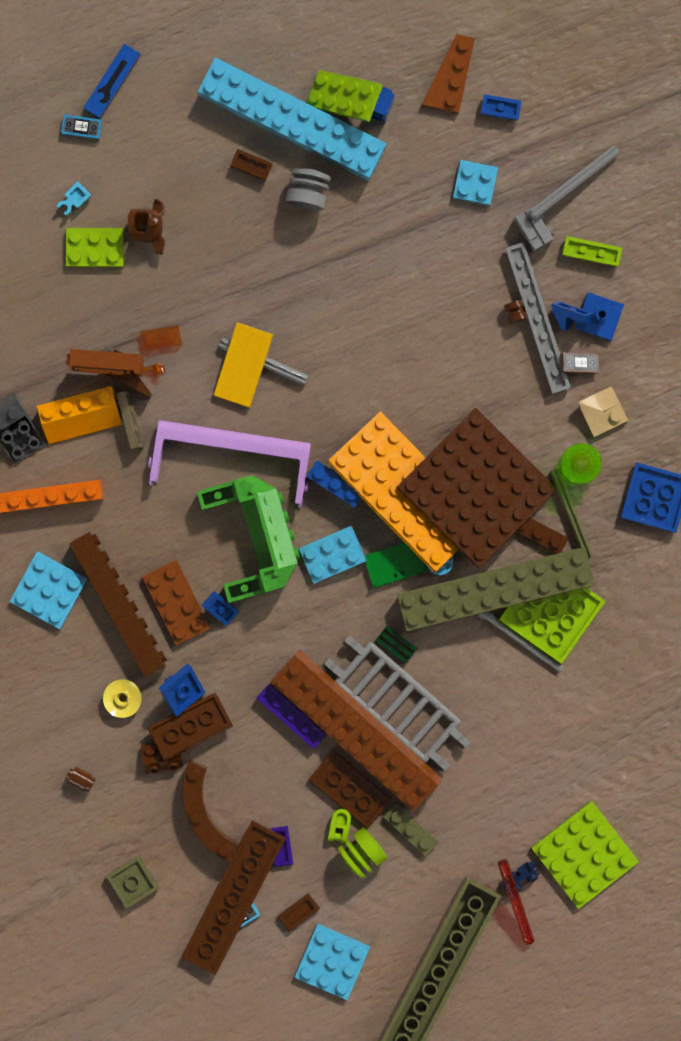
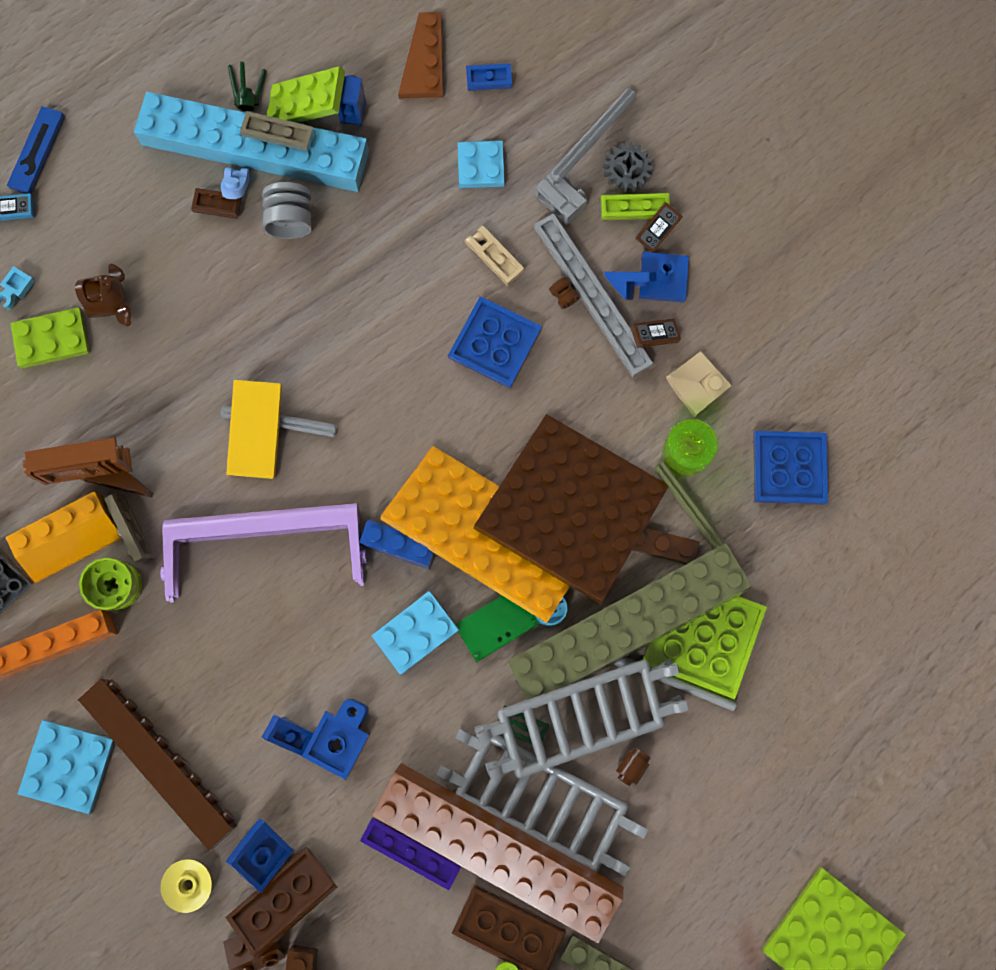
camera: 10 degrees left, 10 degrees down
clear orange plate [141,325,182,351] -> none
dark orange plate [142,560,210,645] -> none
clear orange hand [143,363,166,375] -> none
bright green wedge [197,475,300,603] -> none
none -> lime wheel [79,558,142,611]
none -> light blue plate [221,167,250,199]
none -> dark green plant [228,61,266,111]
none -> dark tan plate [240,111,315,152]
none -> blue plate [302,698,370,780]
none -> blue plate [448,296,542,389]
none -> tan plate [464,226,524,286]
none -> light grey bar [474,659,688,780]
none -> dark grey gear [603,142,653,193]
none -> reddish brown brick [616,747,651,787]
none -> tile [635,202,683,253]

